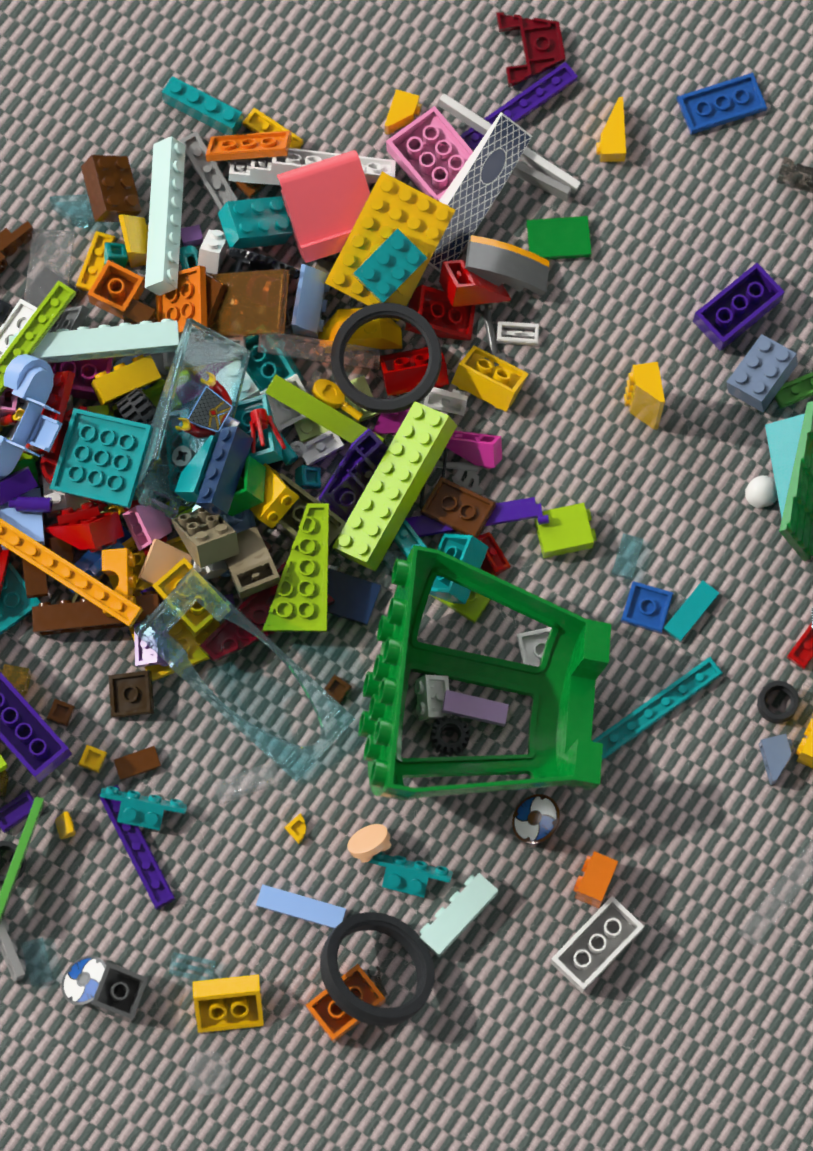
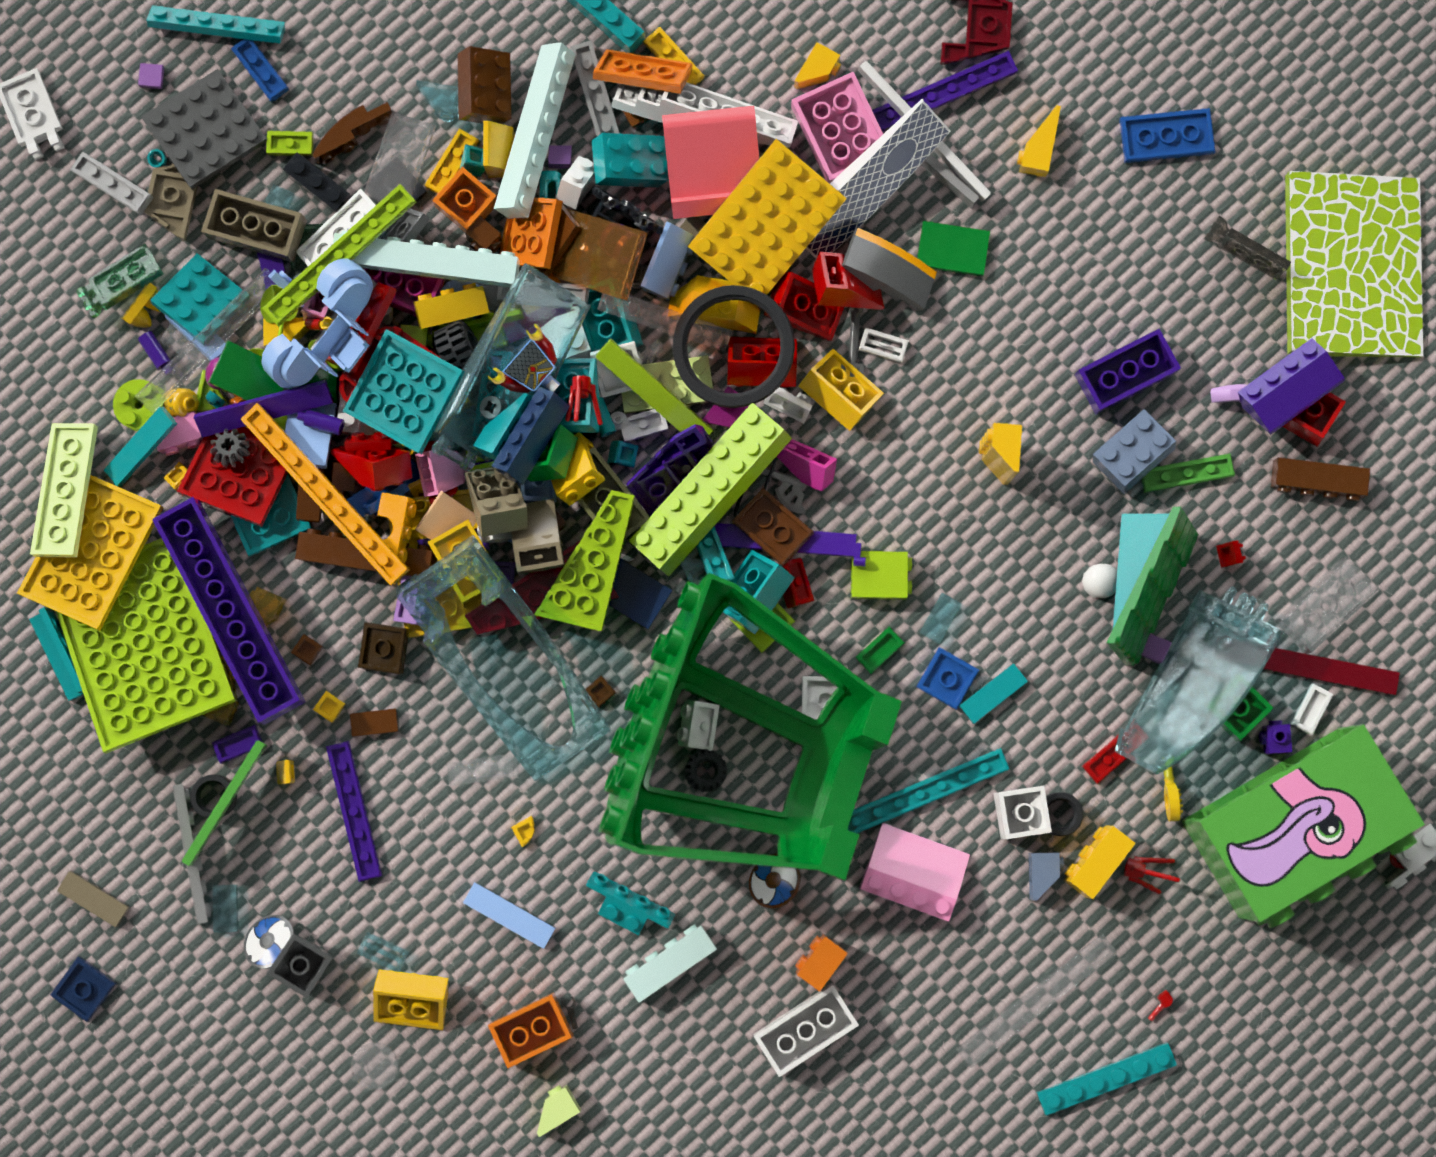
camera: 15 degrees right, 10 degrees up
teal bracket [100,786,187,830] -> none
yellow piece [312,379,363,421] -> none
black tyre [320,912,435,1026] -> none
light nougat tile [347,824,391,863] -> none
teal brick [353,228,427,303] -> none
lavender tile [442,690,509,727] -> none
none -> yellowish green slope [537,1085,581,1137]
none -> green tile [855,626,904,675]
none -> bright pink slope [859,823,970,922]
none -> white slope [993,786,1052,839]

